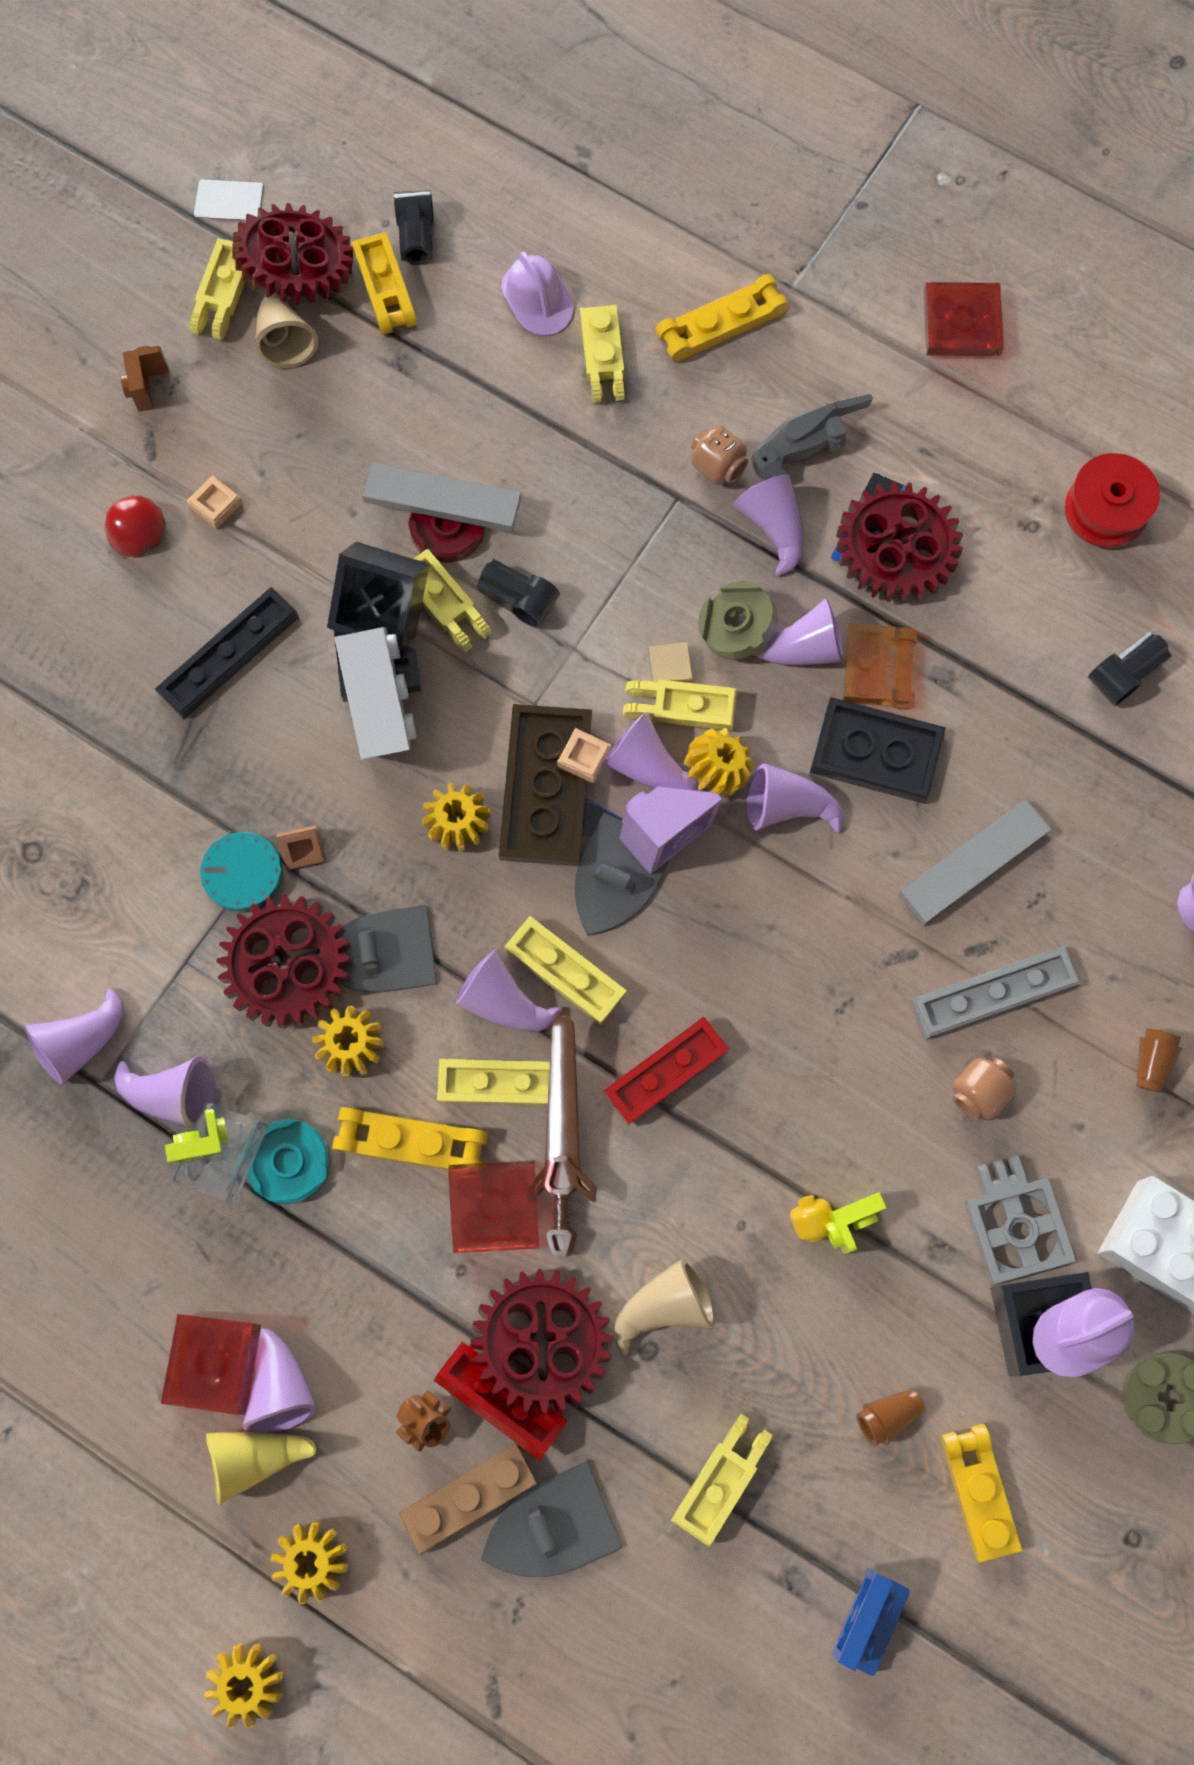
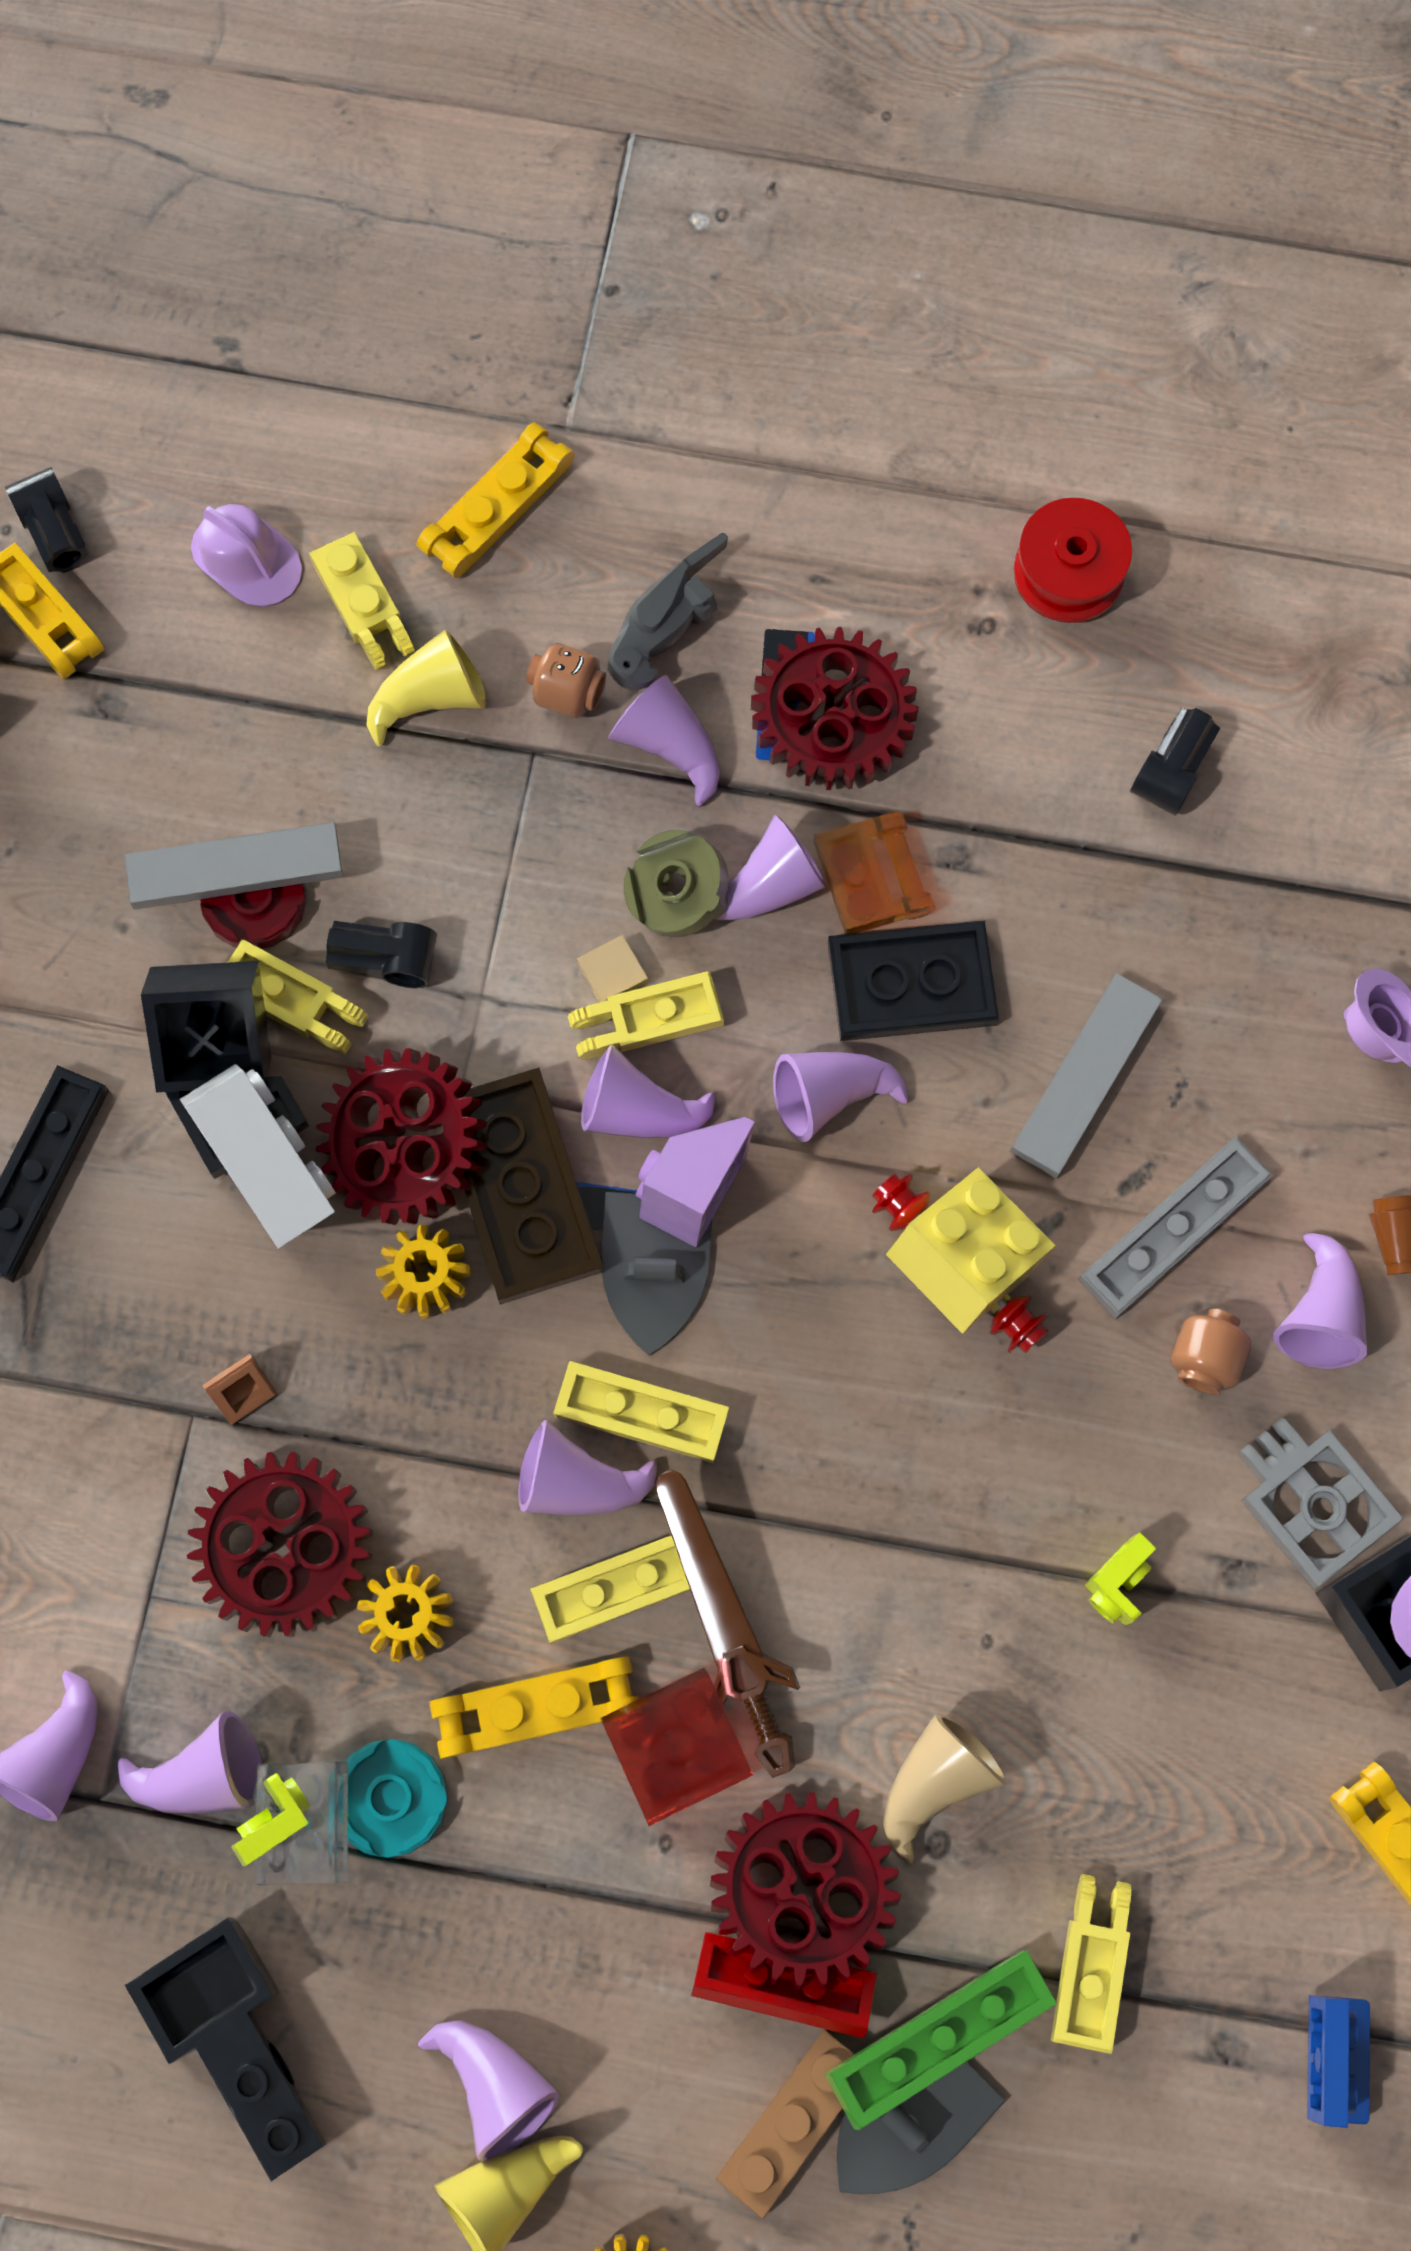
camera: 25 degrees left, 0 degrees up
clear red plate [161,1314,261,1415] -> none
teal tile [200,832,283,913] -> none
dark grey shield [314,905,437,993] -> none
dark orange gear [396,1390,451,1452] -> none
light nougat tile [557,728,611,783] -> none
red plate [603,1016,729,1126] -> none
yellow gear [683,728,755,797] -> none
yellow piece [790,1195,833,1242] -> none
dark orange cone [856,1388,926,1446] -> none
clear red plate [924,282,1004,356] -> none
none -> black plate [125,1917,326,2181]
none -> dark red gear [316,1048,487,1225]
none -> light yellow hat [366,630,486,746]
none -> bright green plate [825,1950,1057,2130]
none -> light yellow brick [872,1167,1056,1353]
none -> lavender hat [1273,1233,1367,1369]

